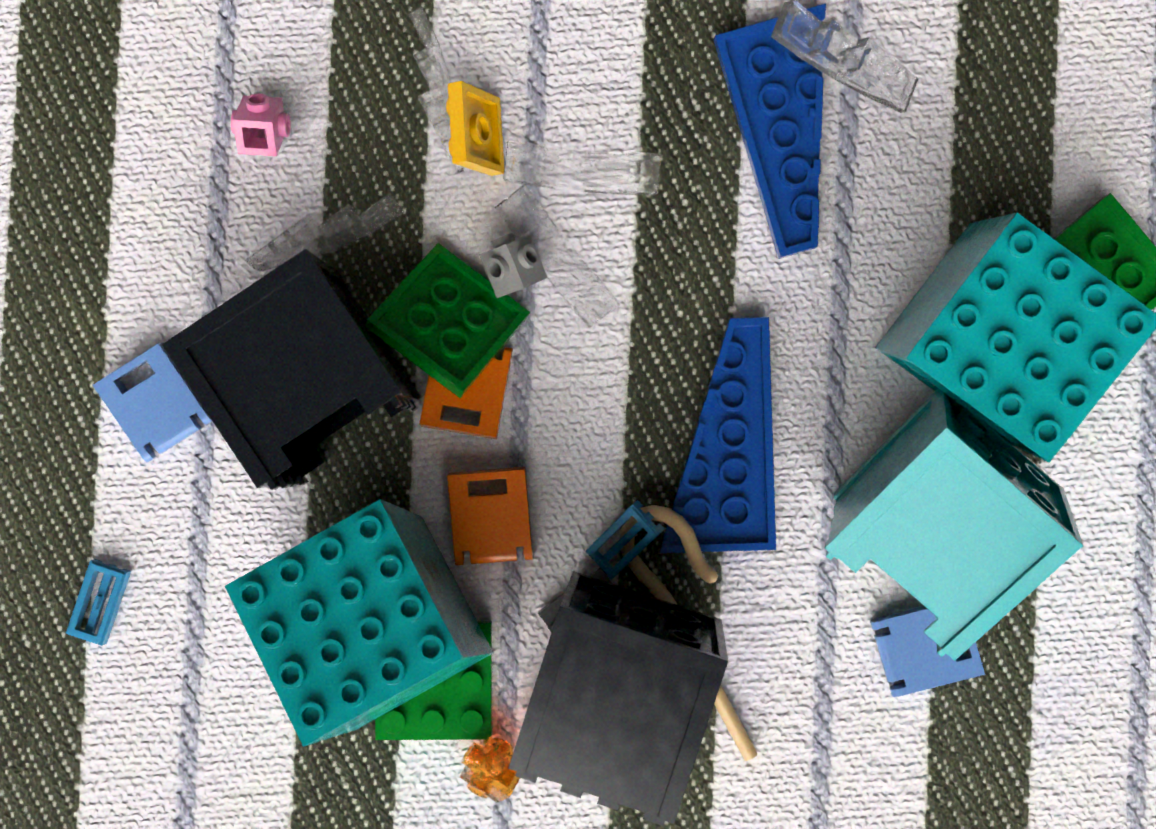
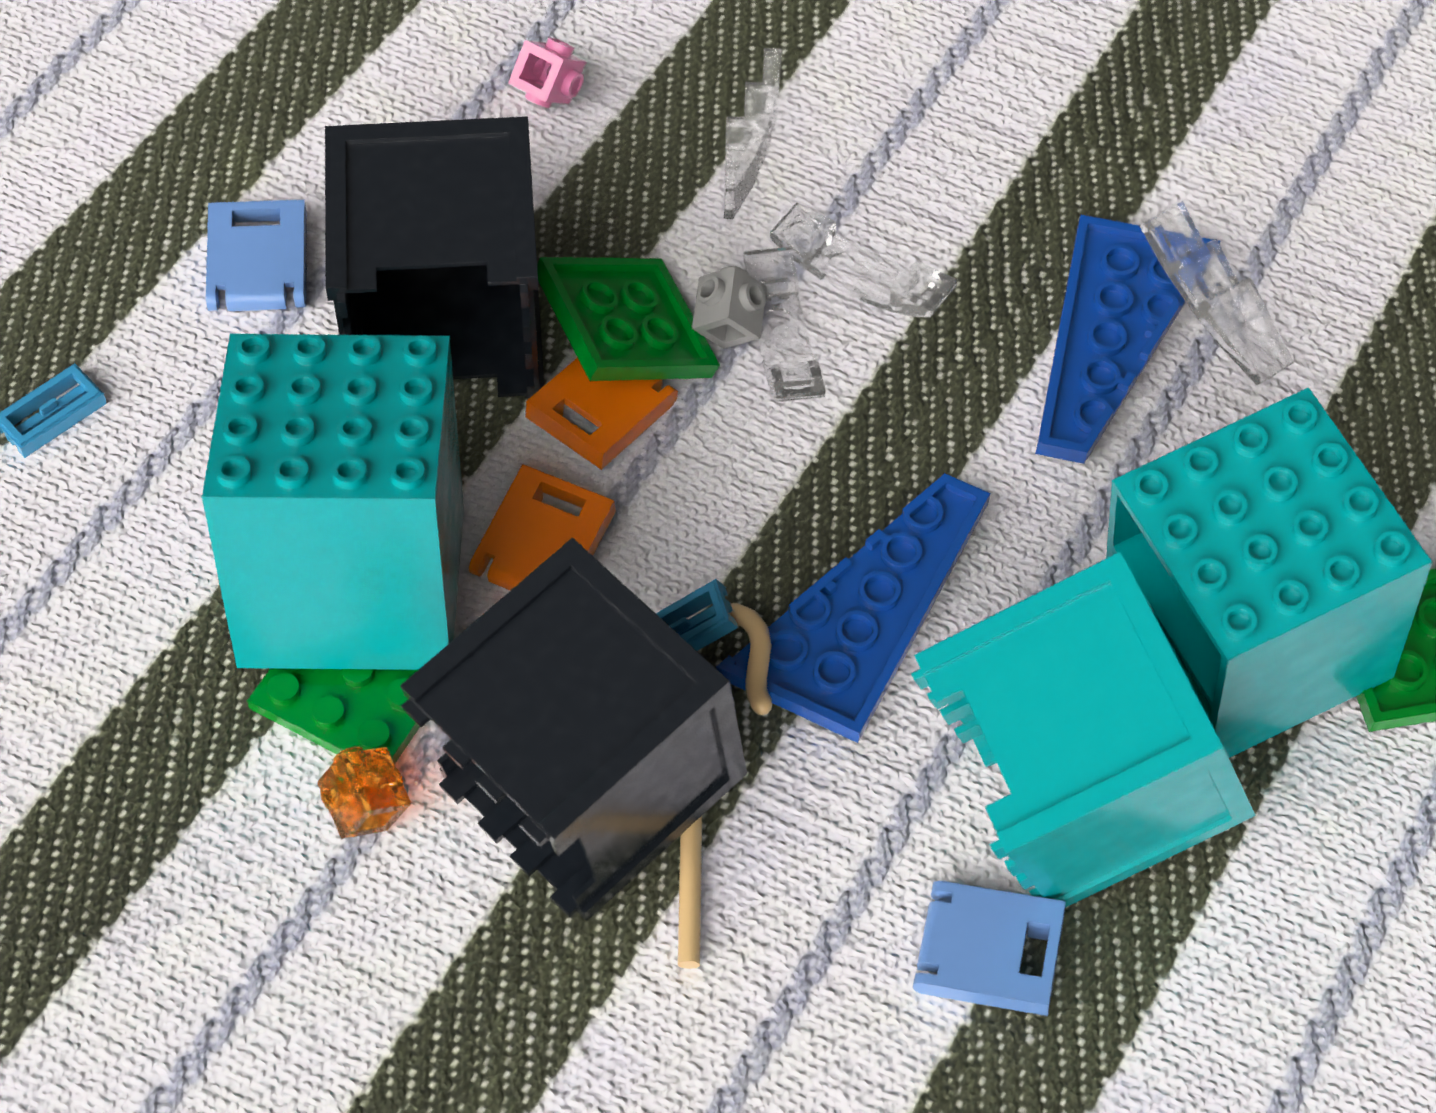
camera: 30 degrees right, 30 degrees down
clear slope [245,193,404,272] -> none
yellow plate [446,81,505,176] -> none

